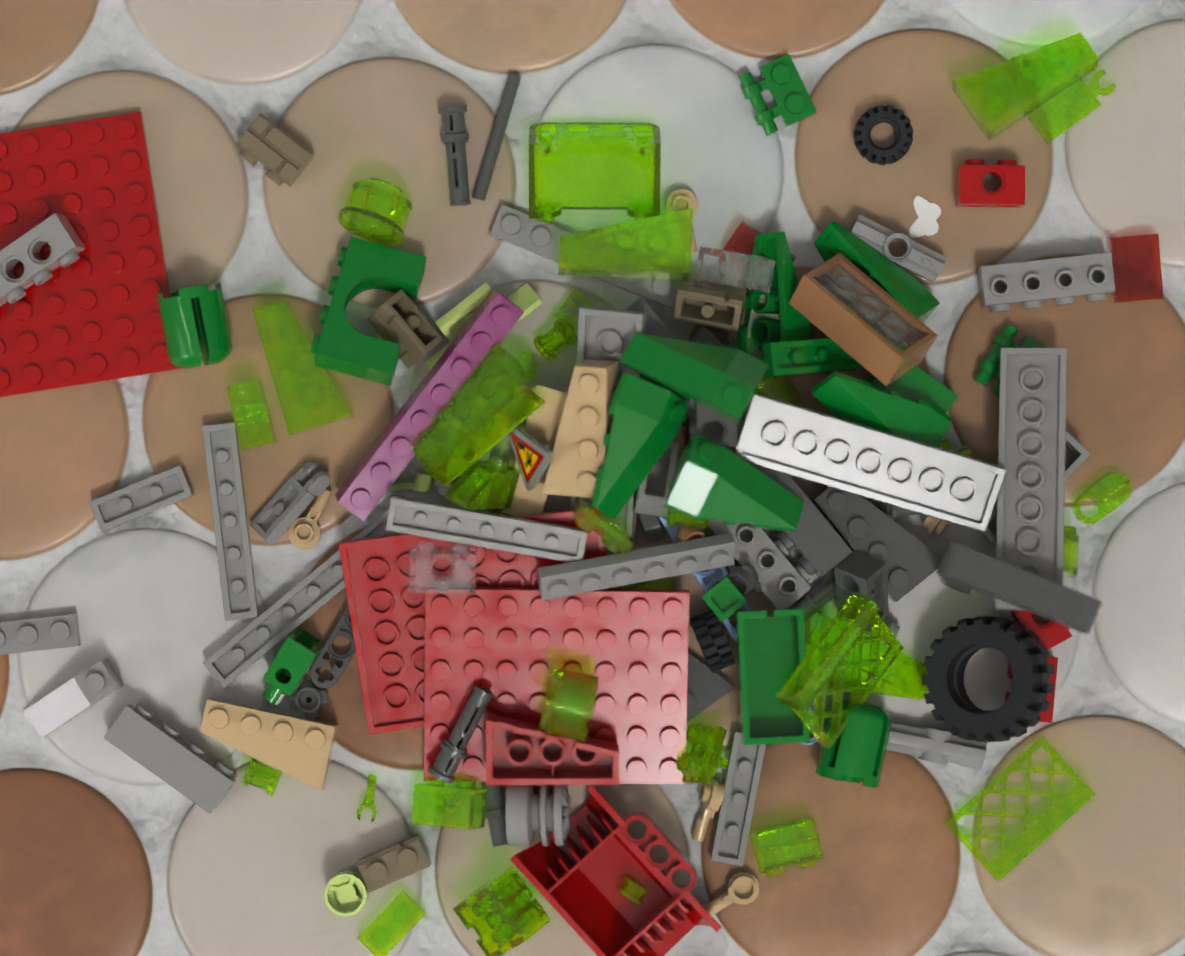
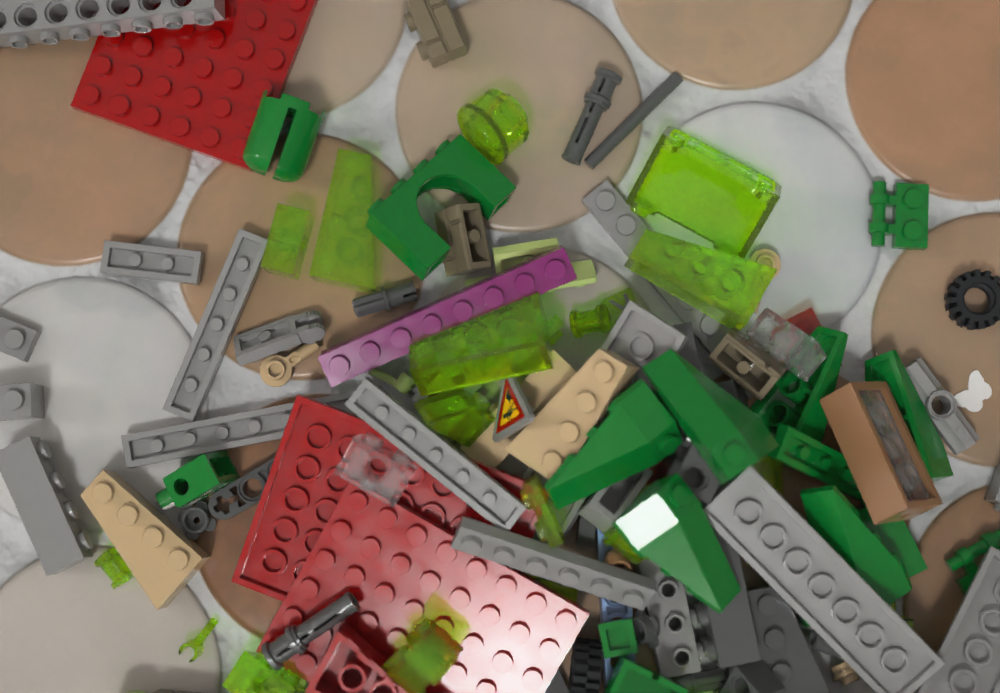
camera: 30 degrees right, 5 degrees down
none -> dark grey axle [352,280,418,317]

